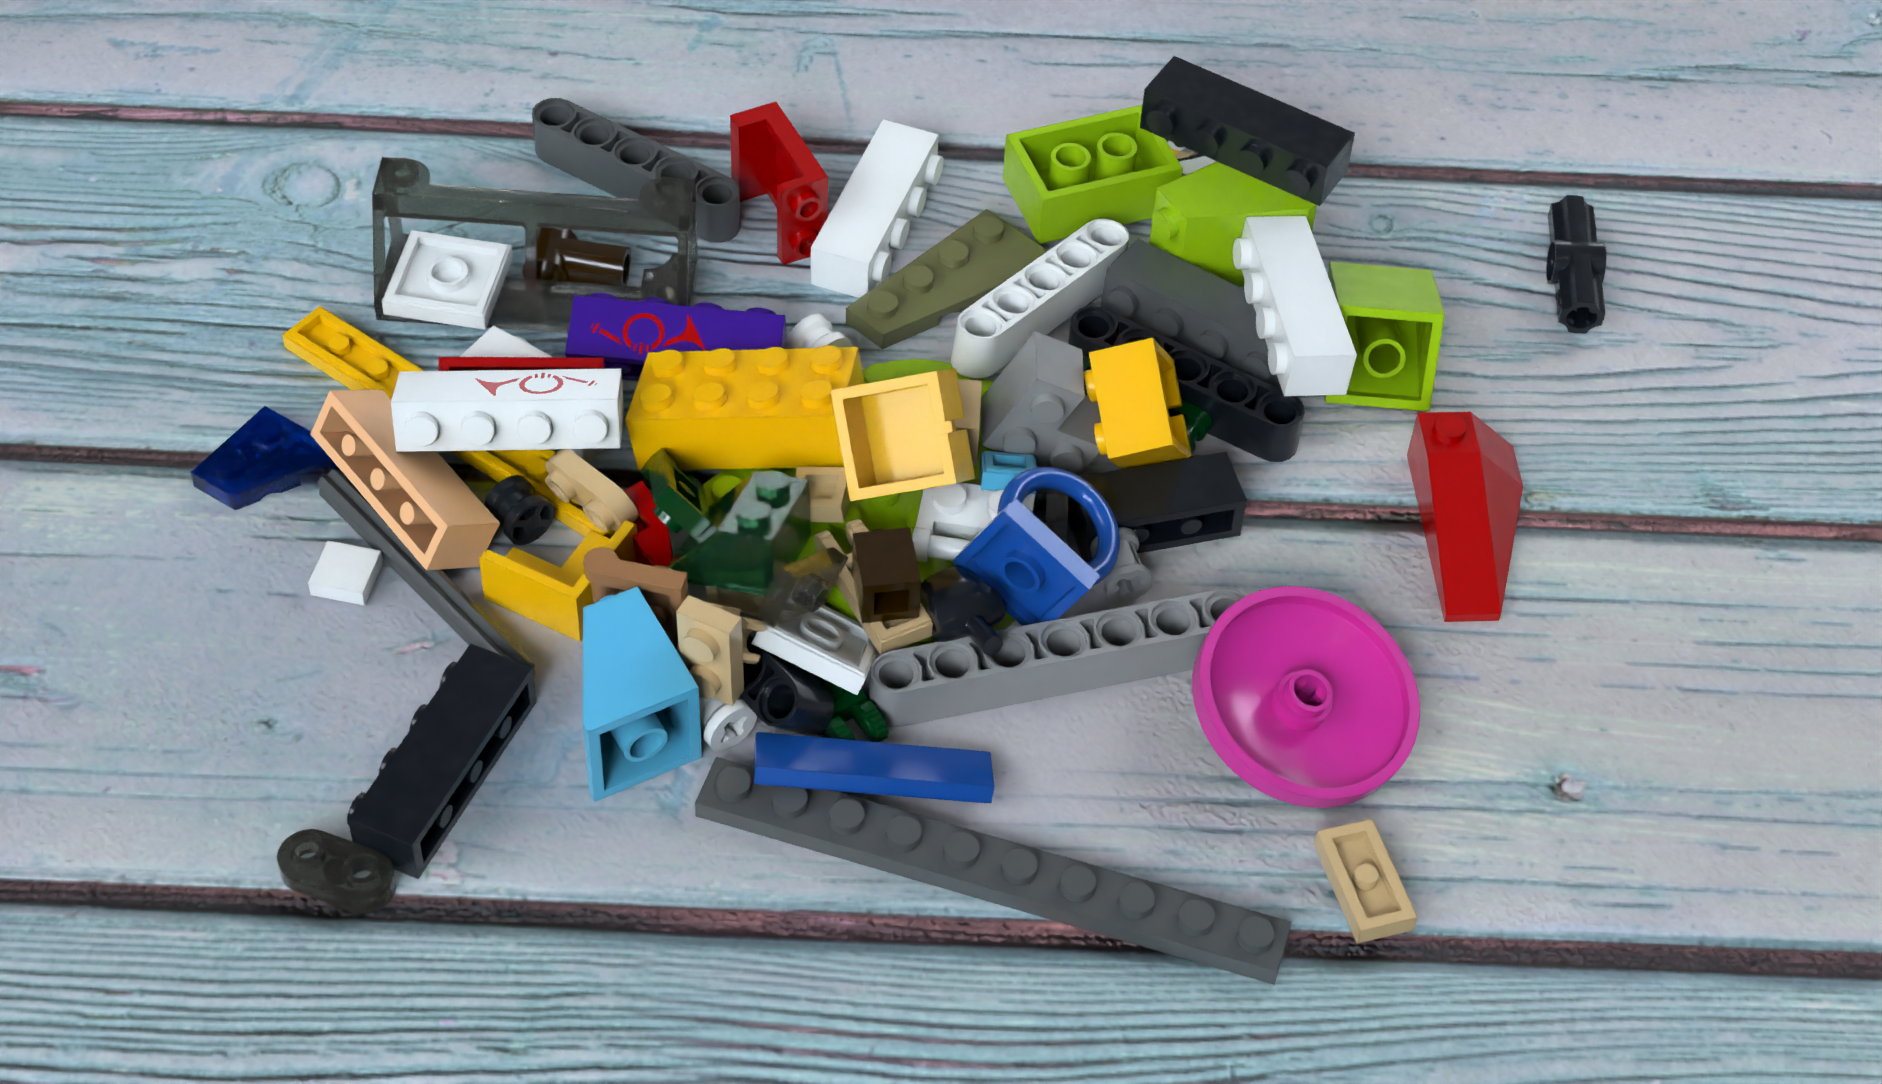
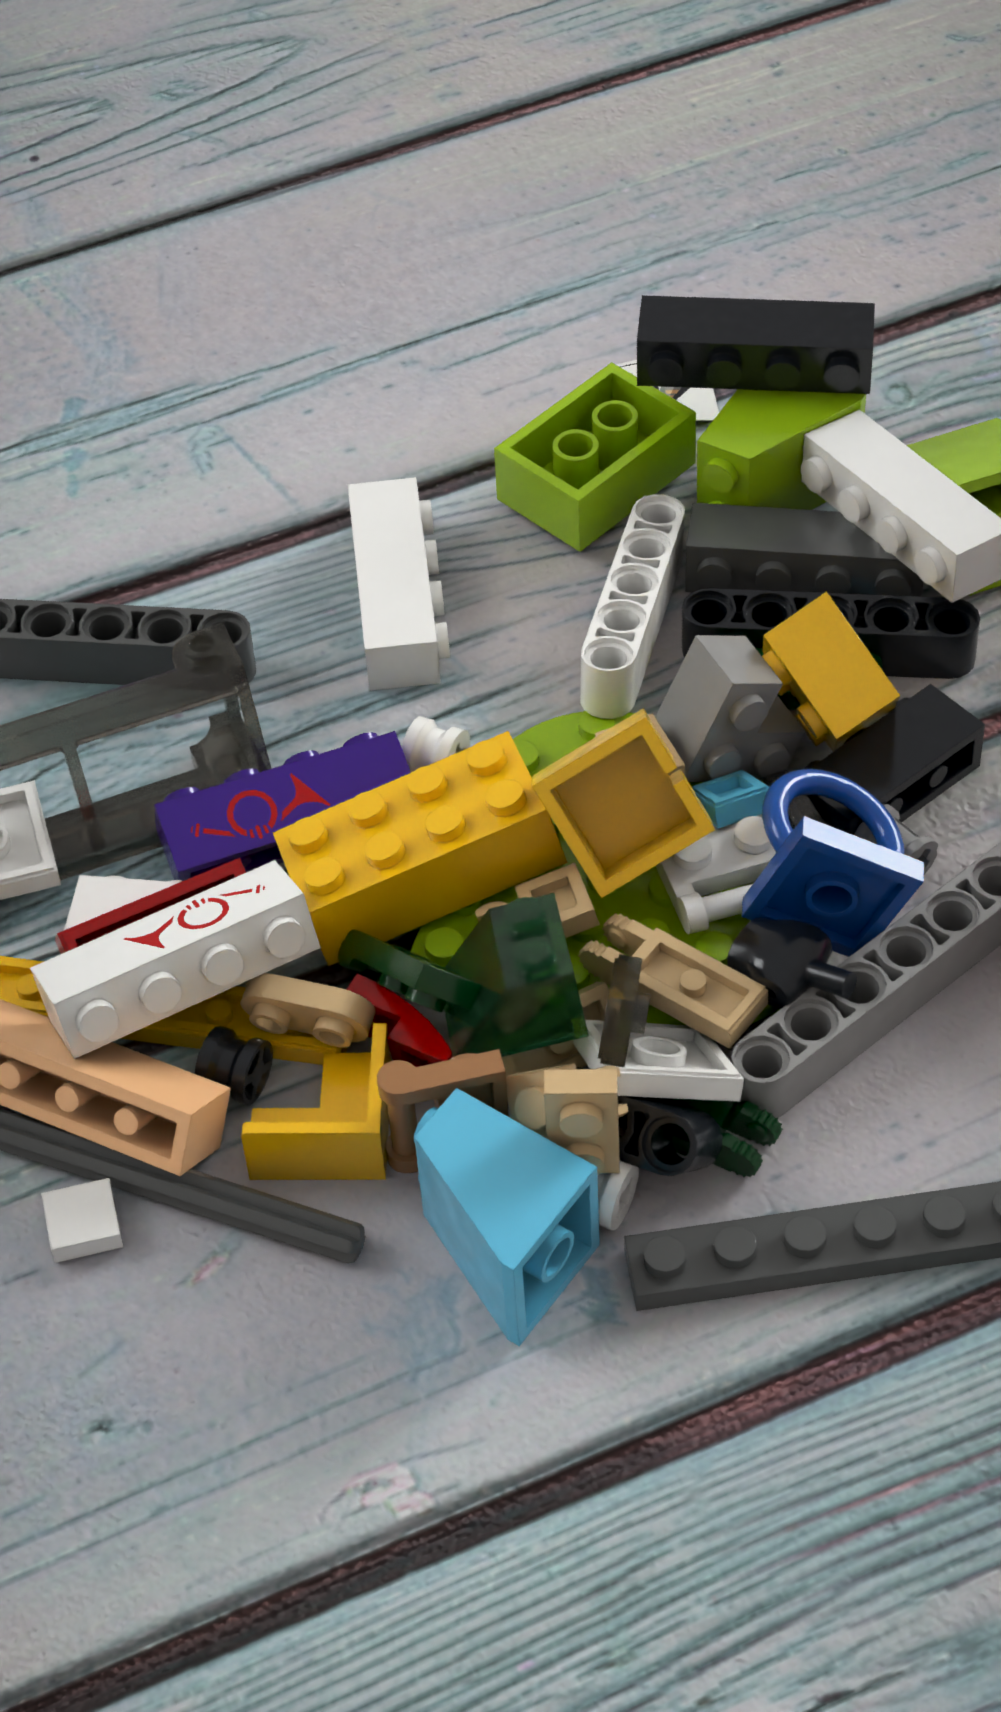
camera: 20 degrees left, 0 degrees up
clear smoke plate [277,829,396,914] -> none
black brick [347,643,537,879] -> none
dark brown piece [522,224,631,292] -> none
red panel [730,101,828,265] -> none
blue tile [754,732,995,804] -> none
olive wing [846,209,1048,349] -> none
dark brown brick [852,527,921,623] -> none

